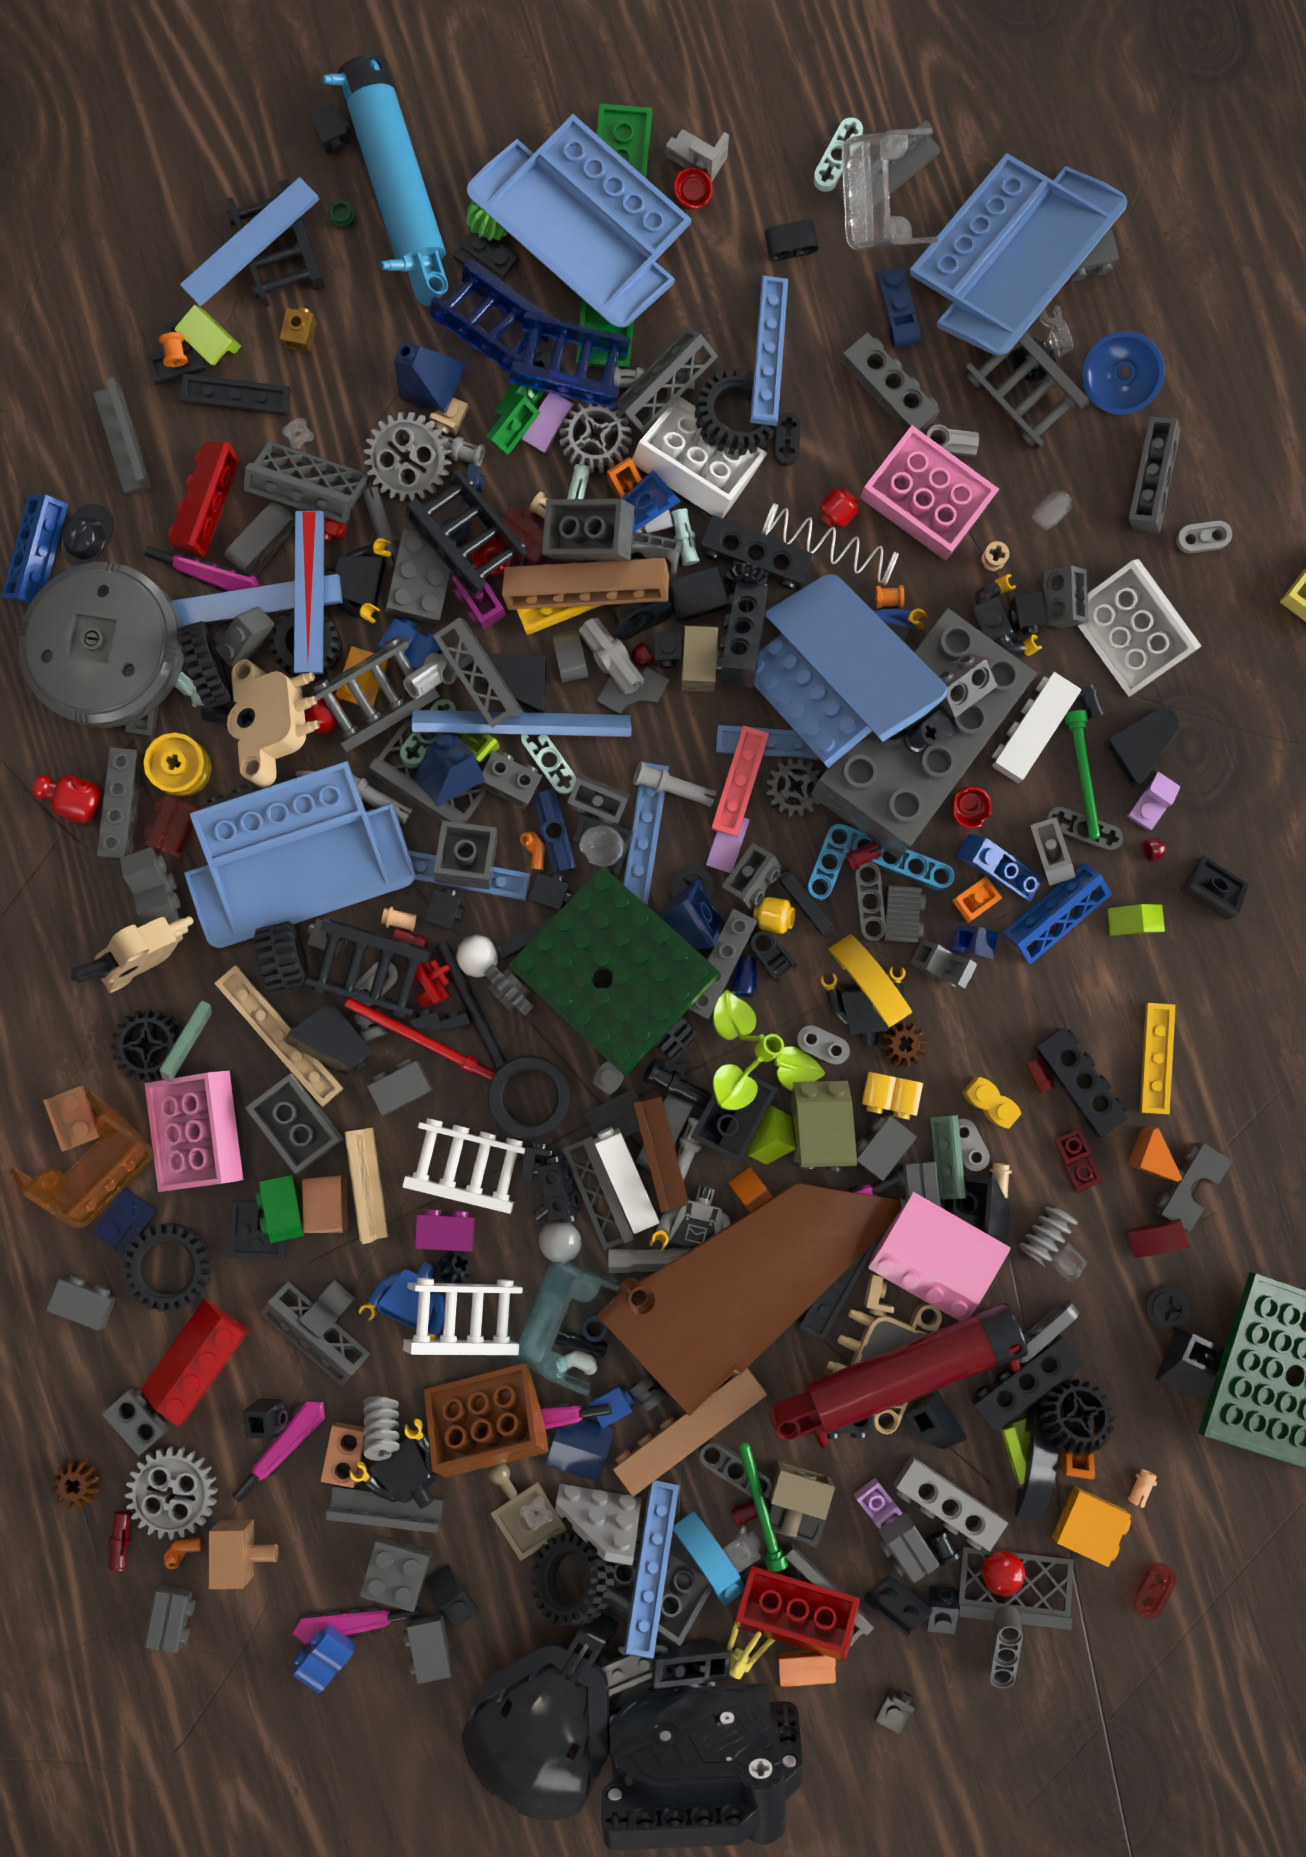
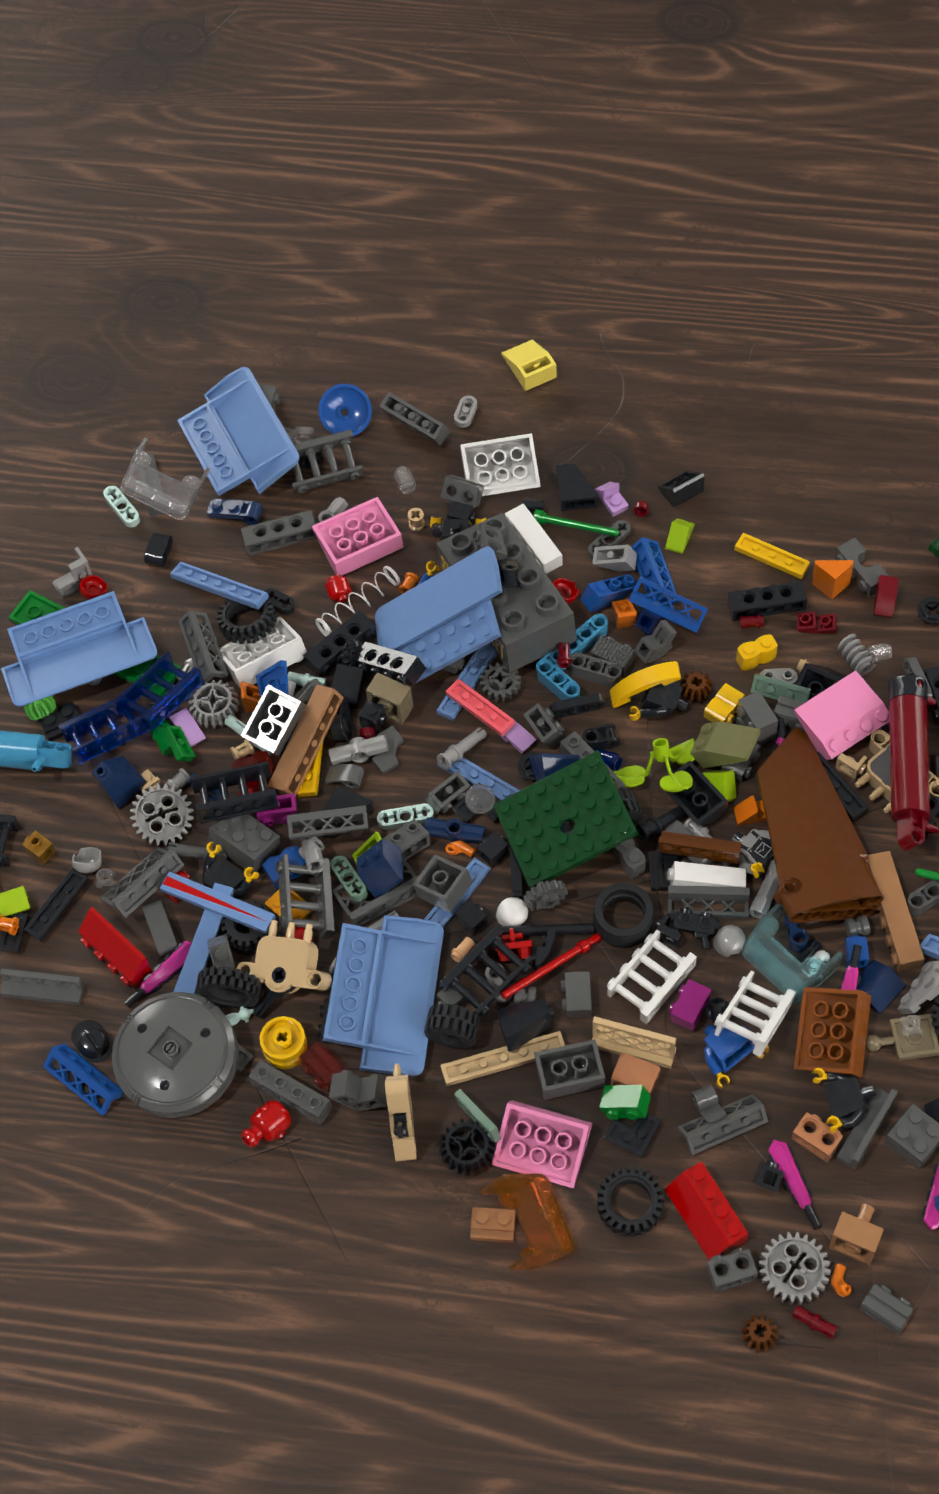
camera: 60 degrees left, 25 degrees down
dark grey brick [46,1275,117,1330] -> none
clear blue plate [91,1188,158,1256] -> none
light grey piece [364,1396,399,1461] -> none
medium blue tile [412,710,632,737] -> none
yellow head [753,897,795,934] -> none
light grey plate [797,1025,850,1065] -> none
none -> light grey hair [72,847,102,874]
none -> blue fence [628,576,708,633]

